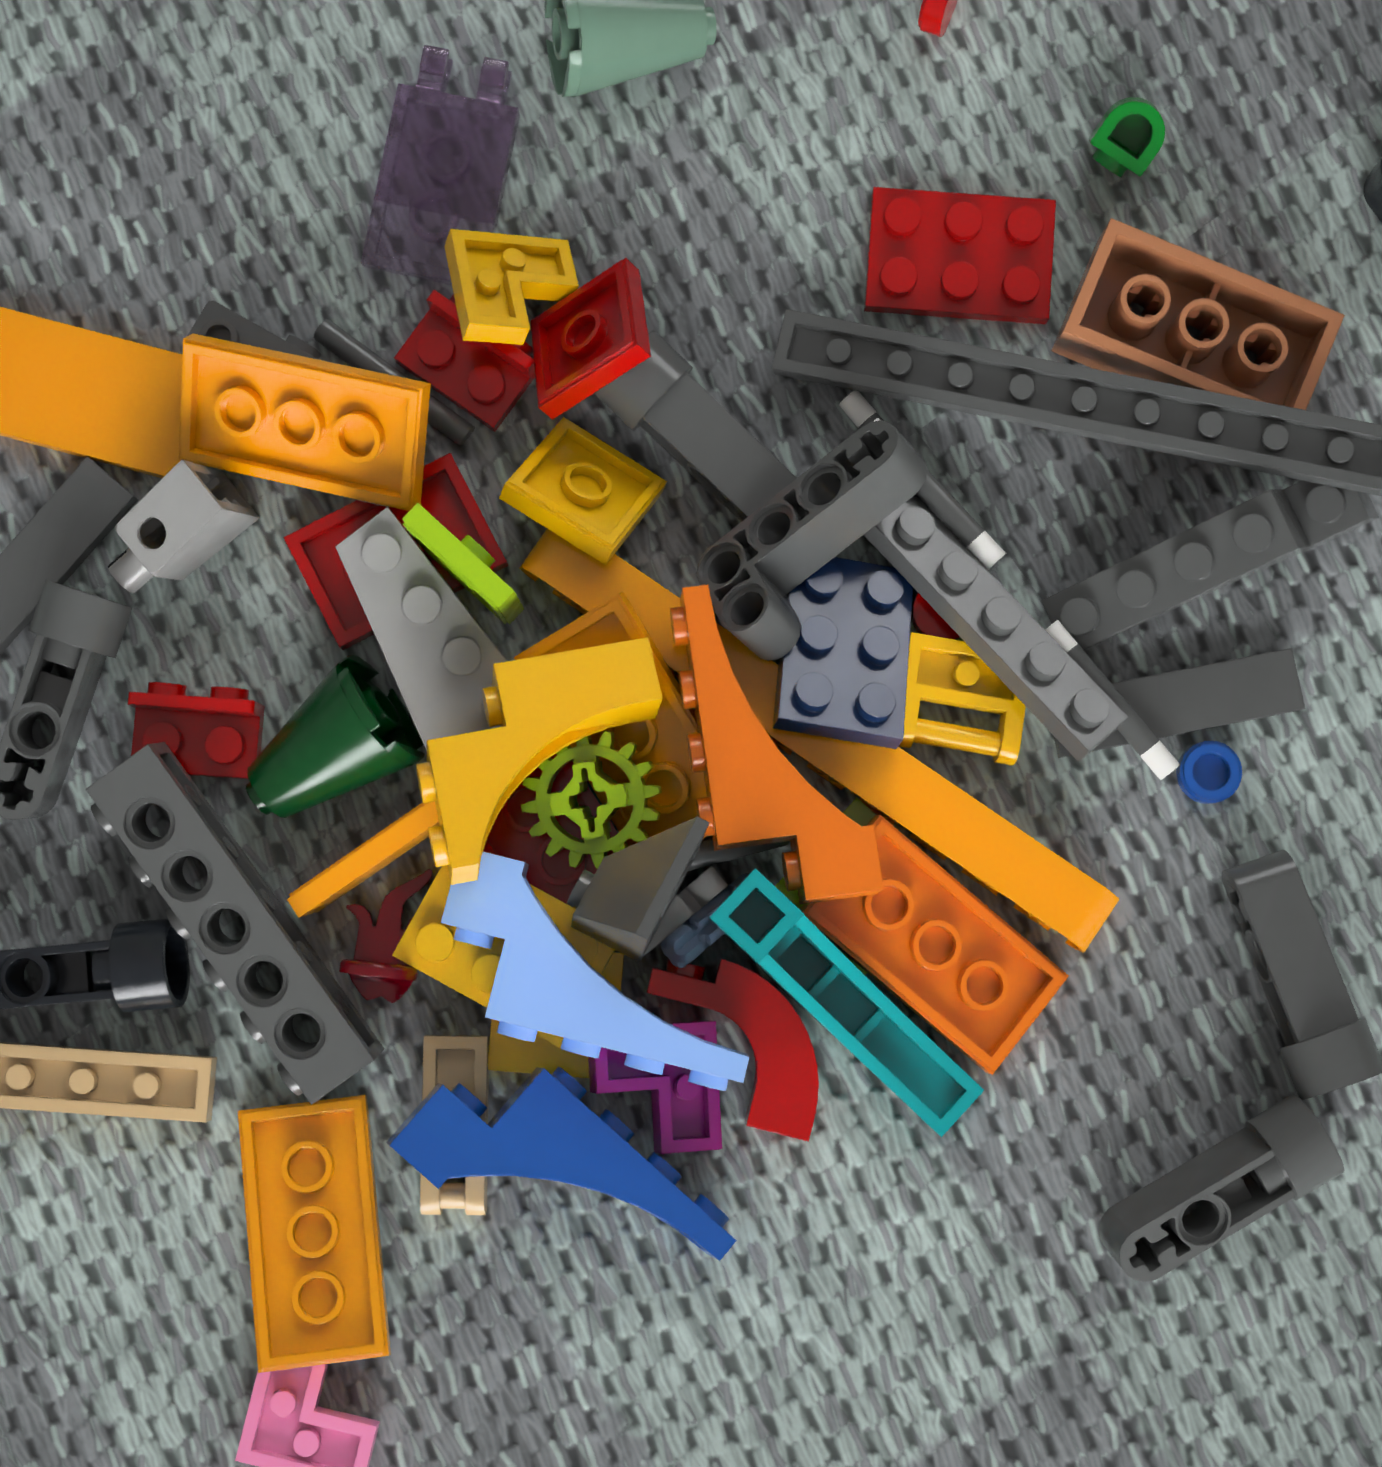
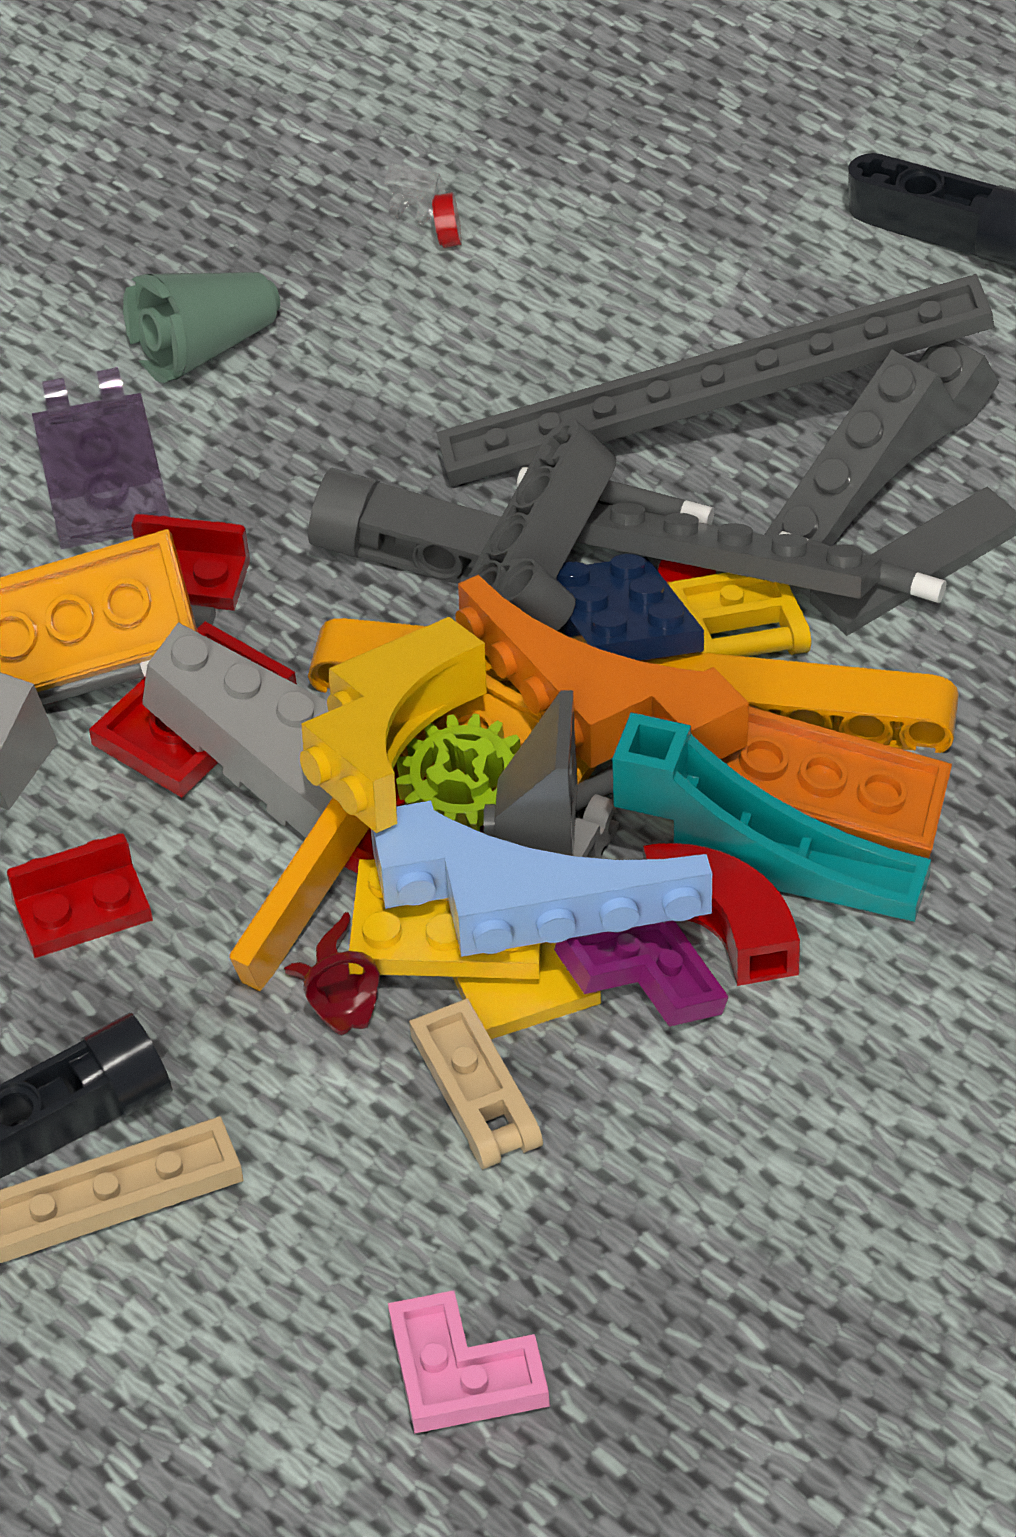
camera: 20 degrees left, 35 degrees down
dark grey brick [86,742,385,1105] -> none
light orange tile [238,1095,391,1373] -> none
dark green cone [246,655,425,818] -> none
blue arch [386,1066,737,1261] -> none
lime plate [402,502,524,625] -> none
yellow plate [444,229,579,345] -> none
yellow plate [499,417,667,565] -> none
red plate [530,258,651,420] -> none
sand blue axle [661,873,749,968] -> none
red plate [864,187,1056,324] -> none
nougat brick [1051,218,1345,410] -> none
green plate [1089,97,1165,178] -> none
blue tile [1176,741,1242,804] -> none

